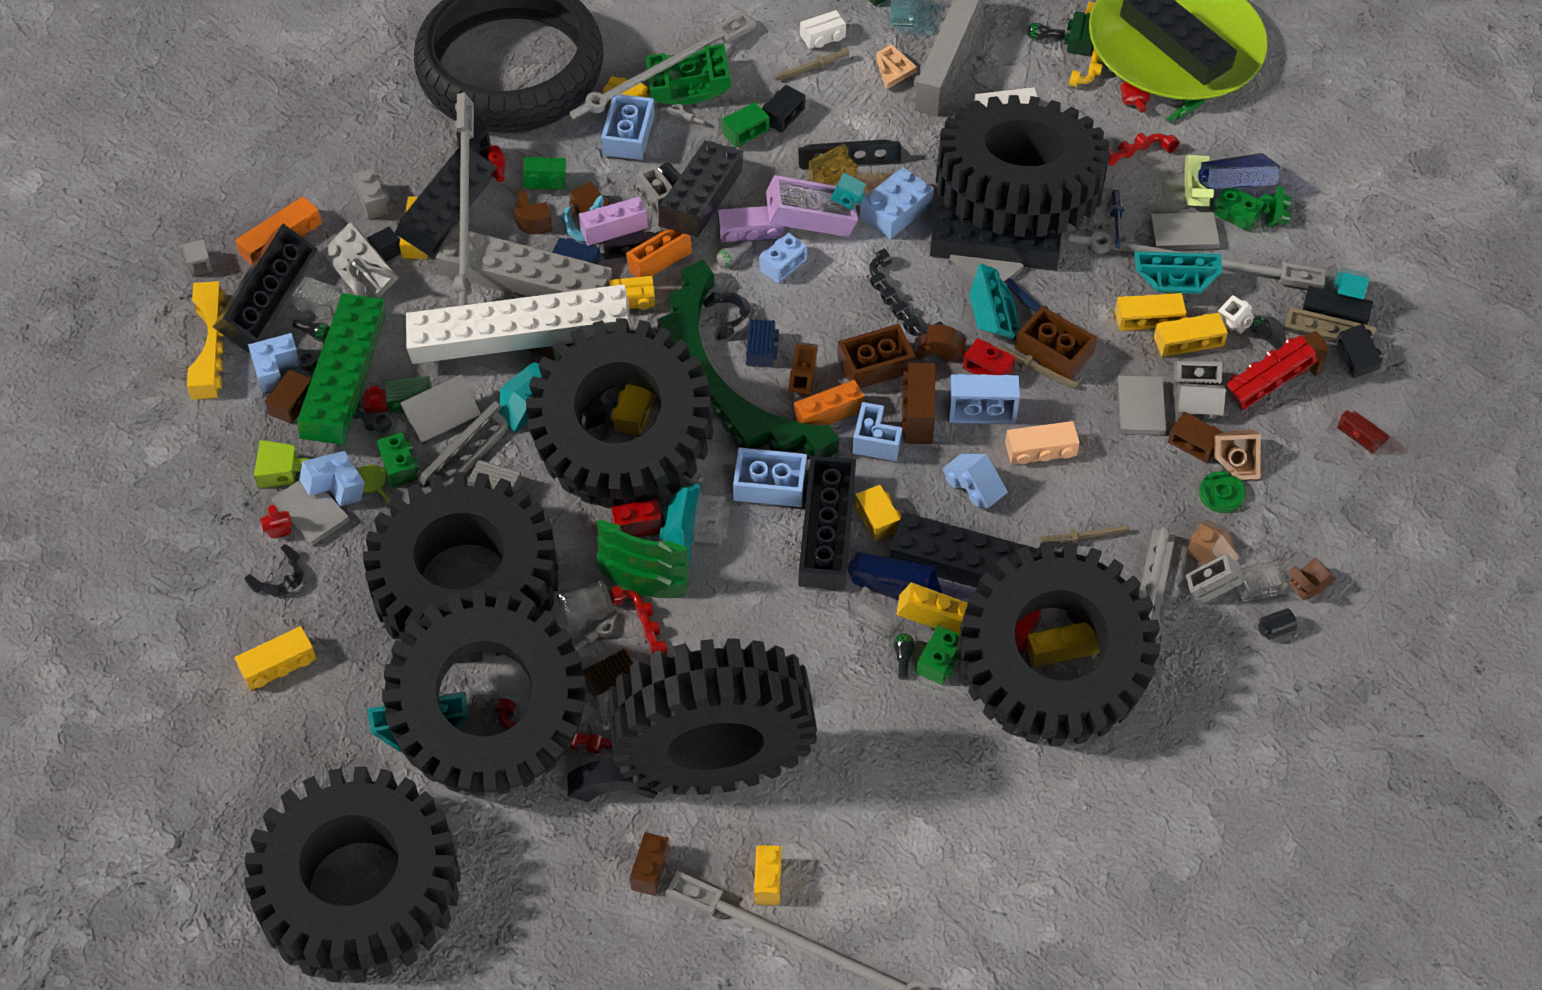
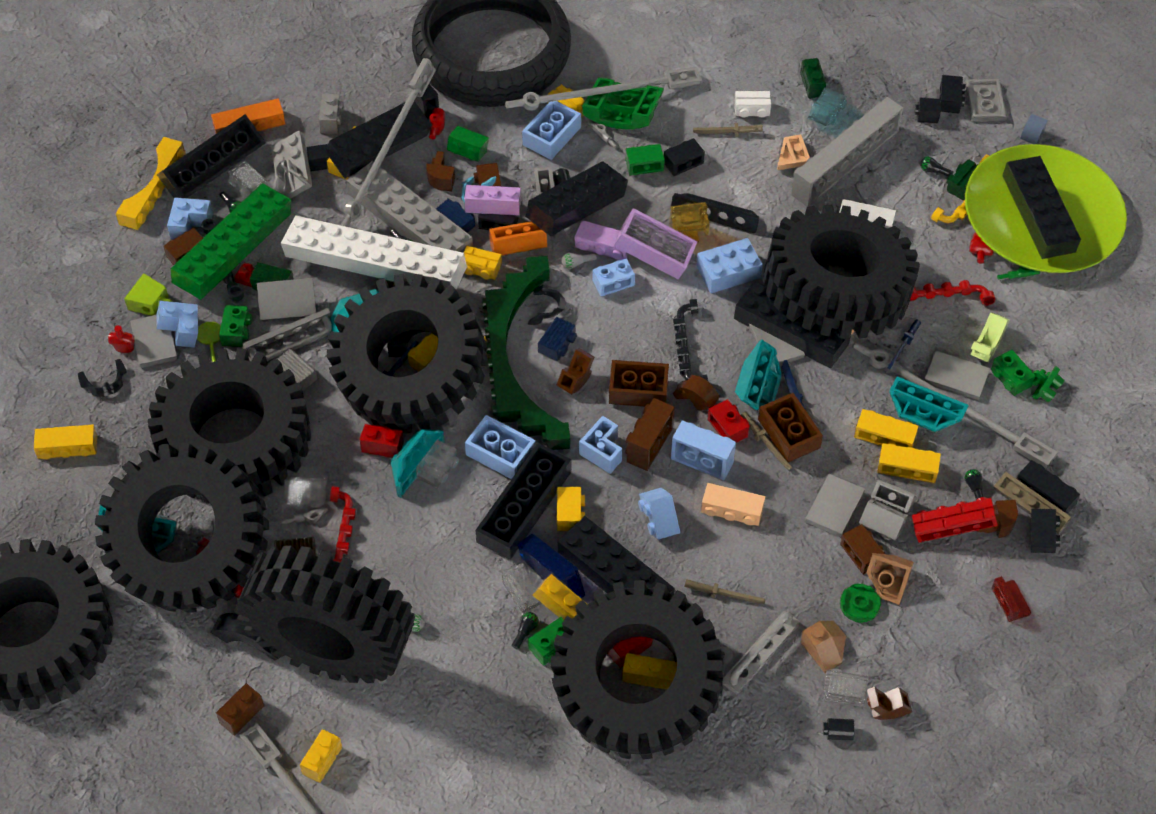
camera: 25 degrees right, 0 degrees up
light grey brick [182,239,213,277] -> none
green slope [596,519,689,598] -> none
orange brick [794,380,864,426] -> none
teal brick [830,172,866,211] -> none
light grey brick [1186,553,1245,603] -> none
clear blue slope [1198,153,1280,189] -> none
white brick [1218,295,1255,334] -> none
teal brick [1334,267,1369,299] -> none

